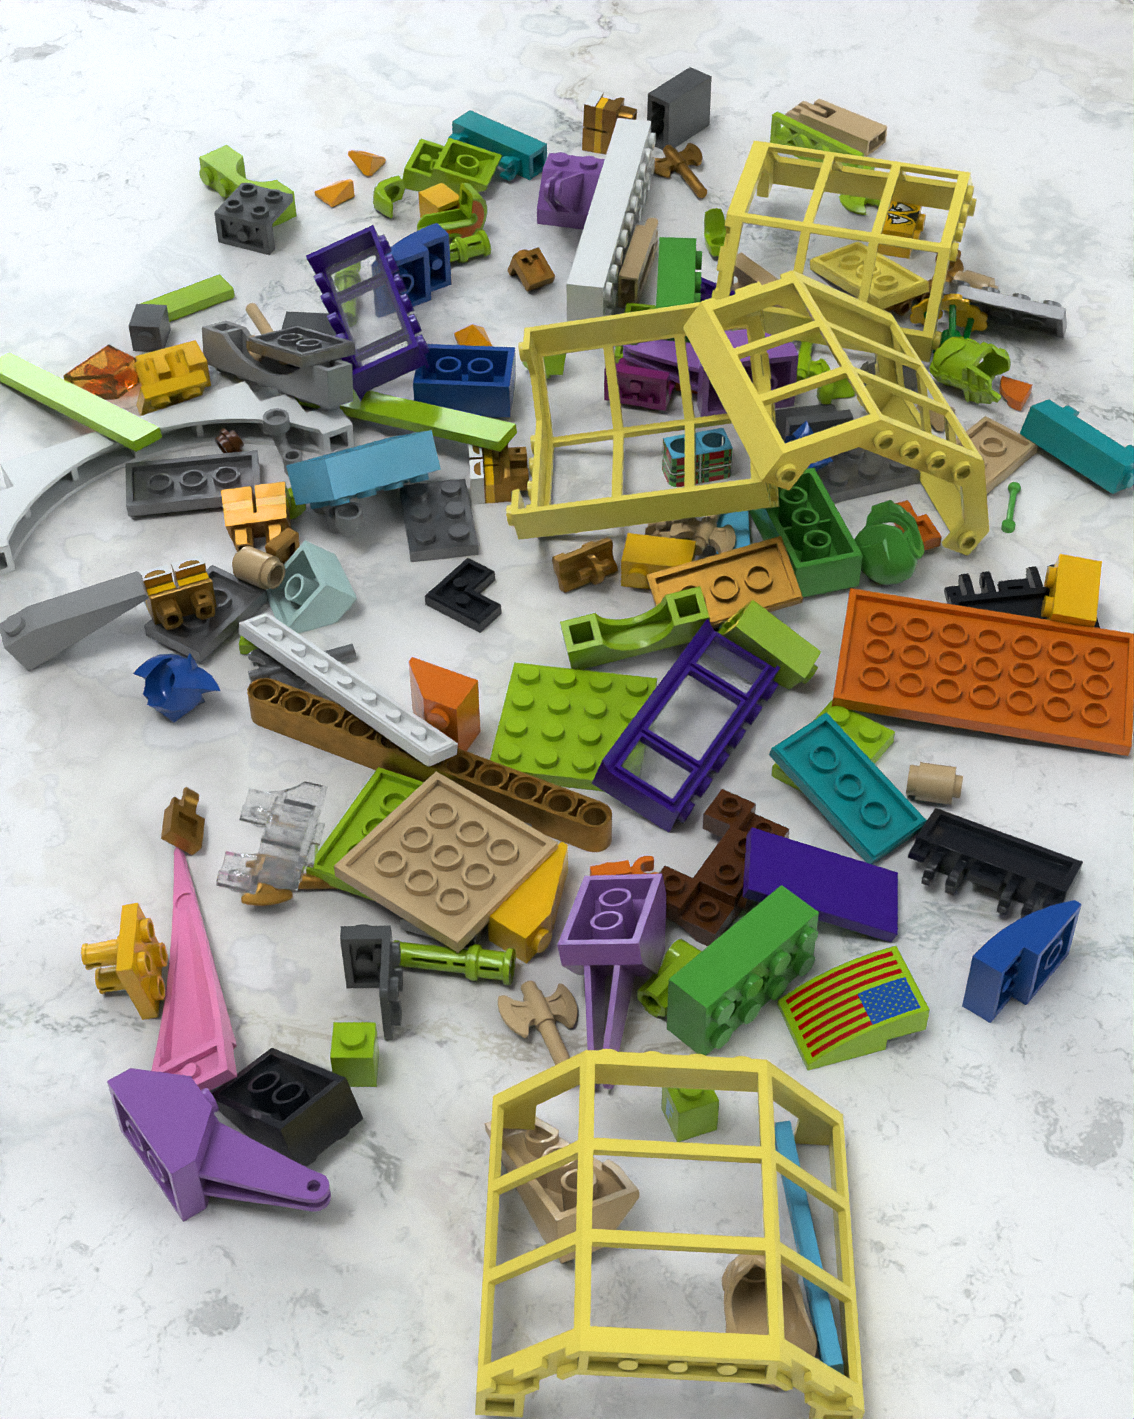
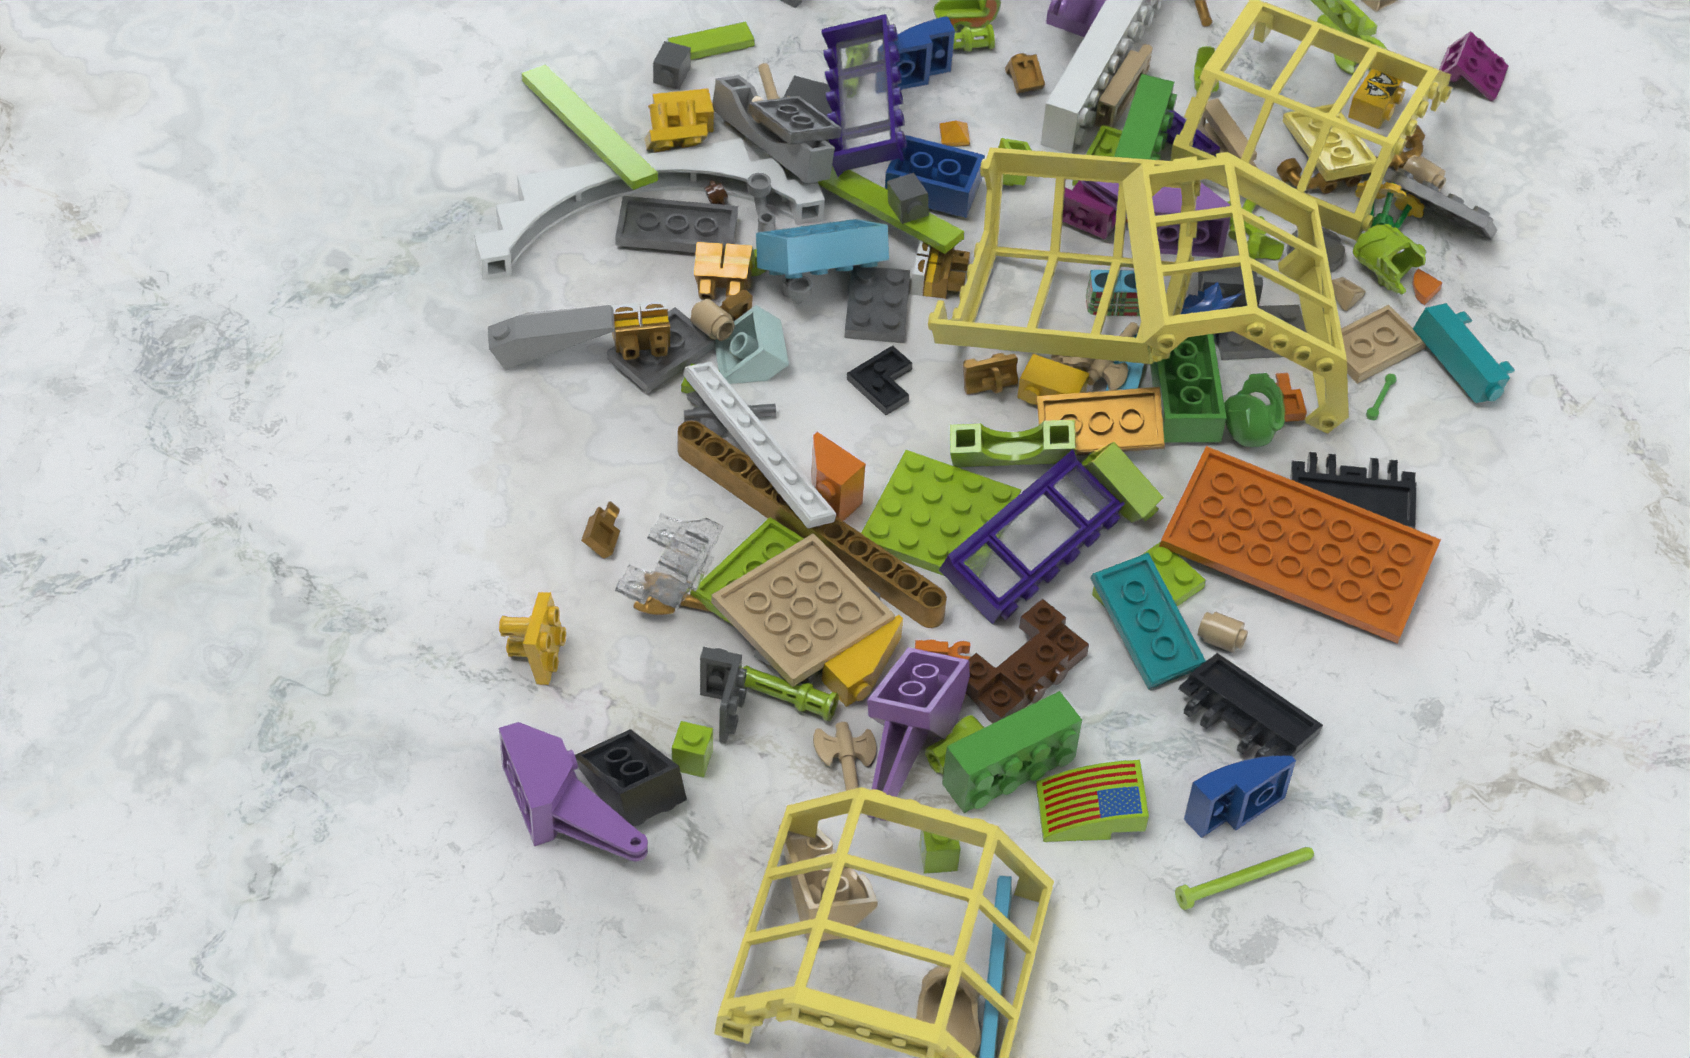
camera: 10 degrees right, 5 degrees up
clear orange slope [63,344,140,400] -> none
blue hair [133,653,220,722] -> none
bright pink plate [151,847,237,1091] -> none
dark purple tile [743,827,898,942] -> none
yellow brick [1041,554,1102,627] -> none
none -> dark grey brick [887,173,929,224]
none -> lime bar [1175,847,1314,910]
none -> magenta bracket [1439,31,1509,101]

